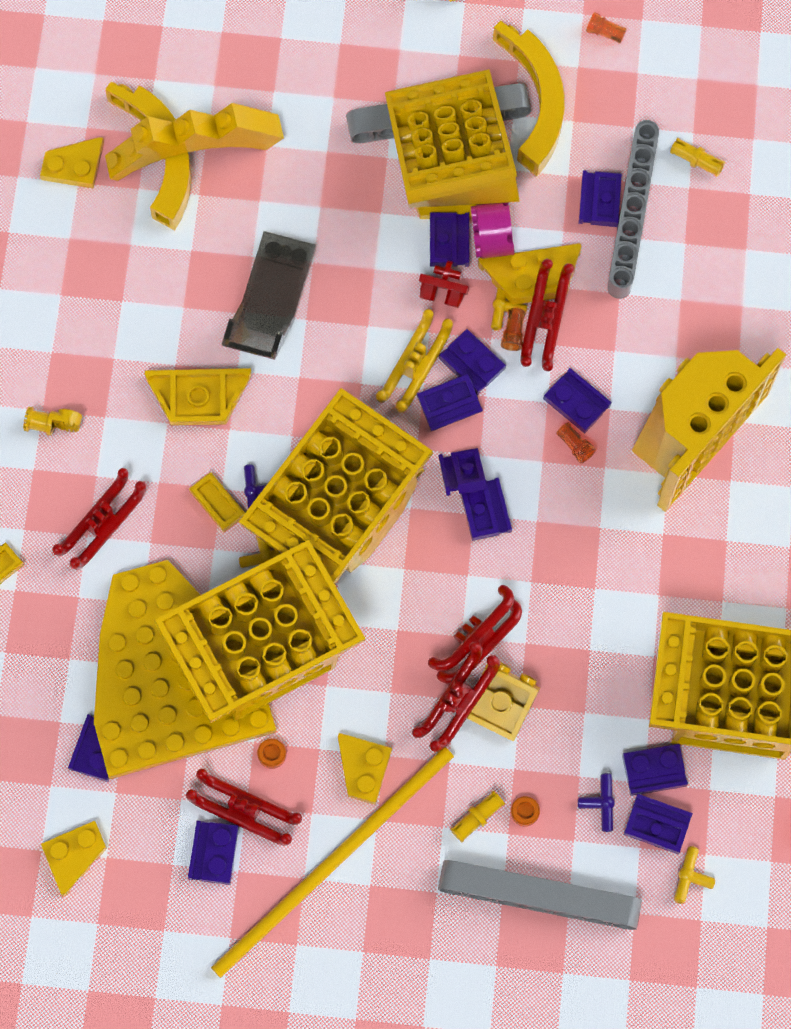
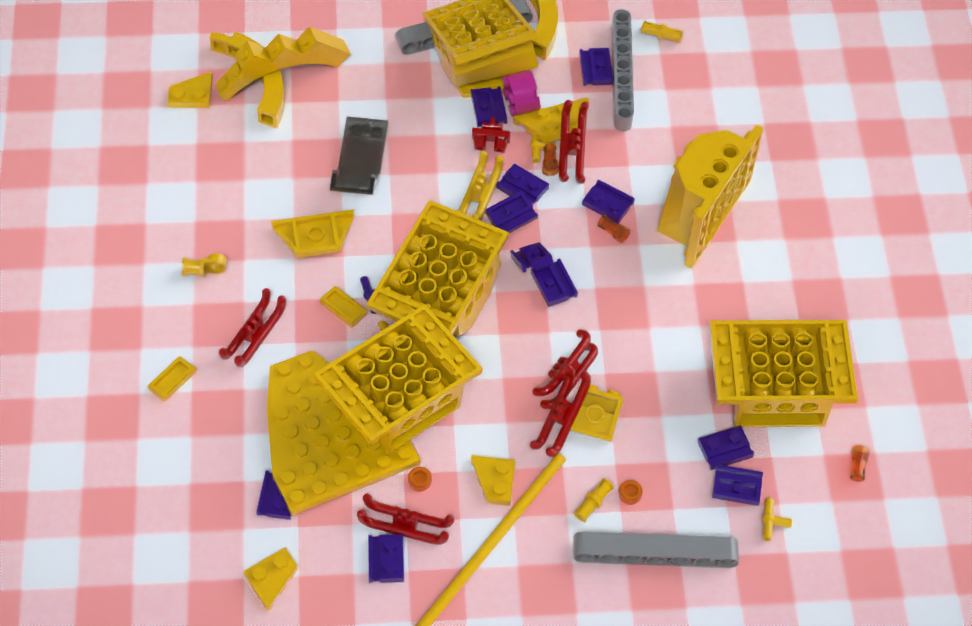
camera: 10 degrees left, 15 degrees down
dark purple piece [578,773,615,832] -> none

